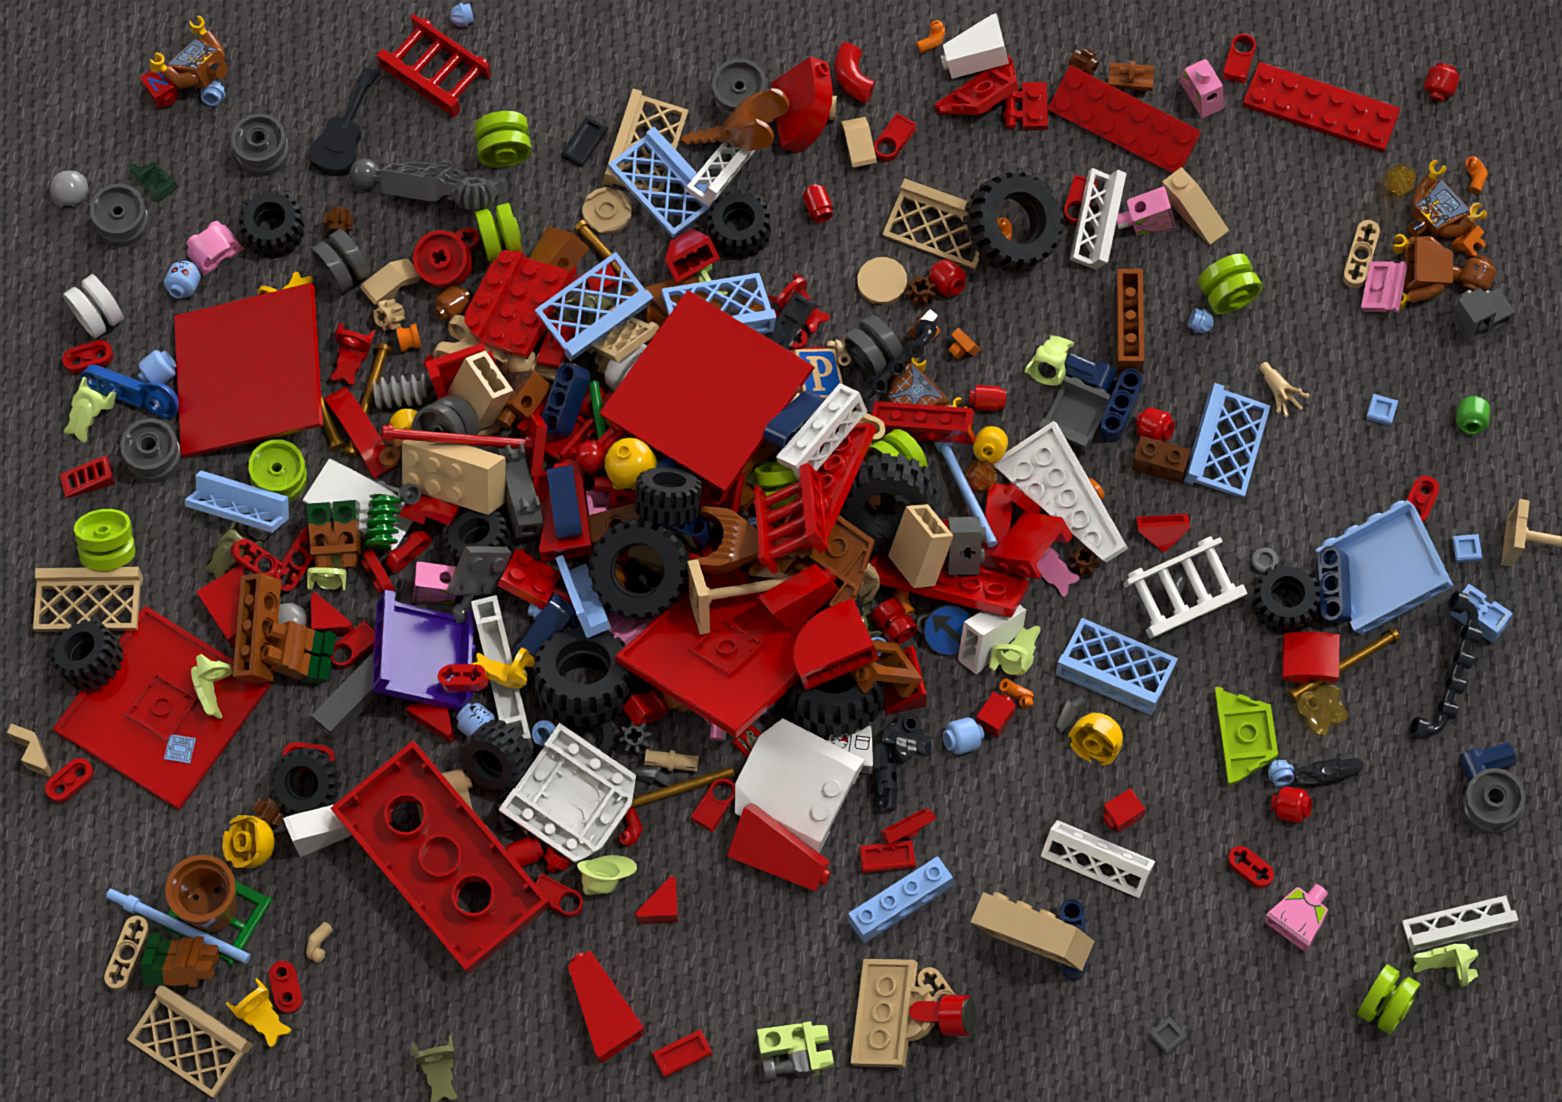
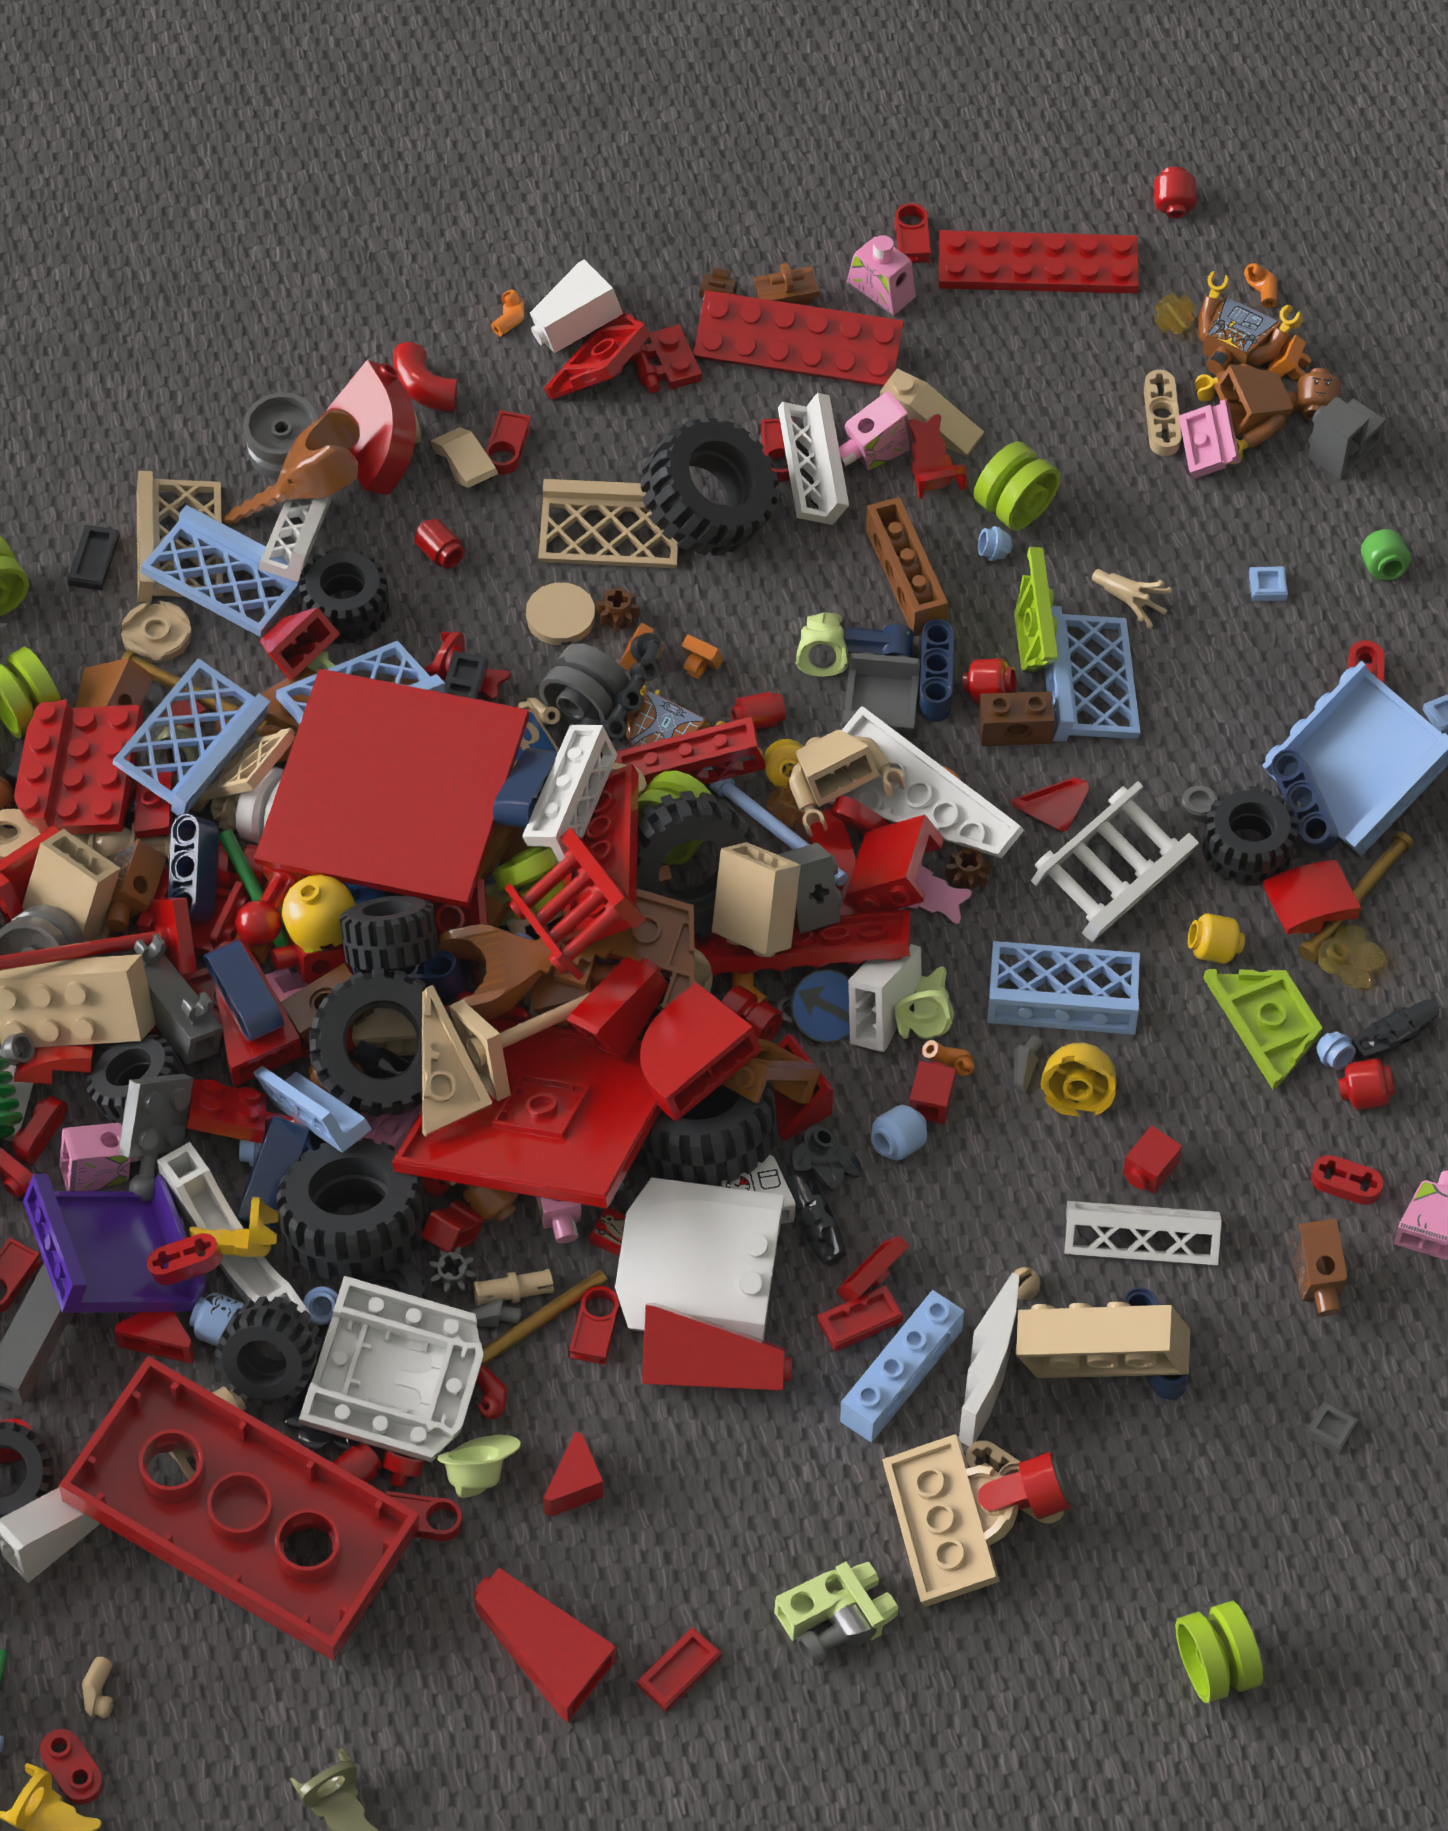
camera: 25 degrees left, 10 degrees down
red head [929,259,966,297] -> none
none -> tan wing [422,985,492,1137]
none -> tan torso [789,730,905,837]
none -> red hair [908,414,967,499]
none -> white slope [959,1272,1019,1446]
none -> lime wing [1014,547,1058,672]
none -> tan hinge [1014,1267,1040,1300]
none -> yellow head [1187,913,1245,964]
none -> dark orange torso [1288,1218,1347,1317]

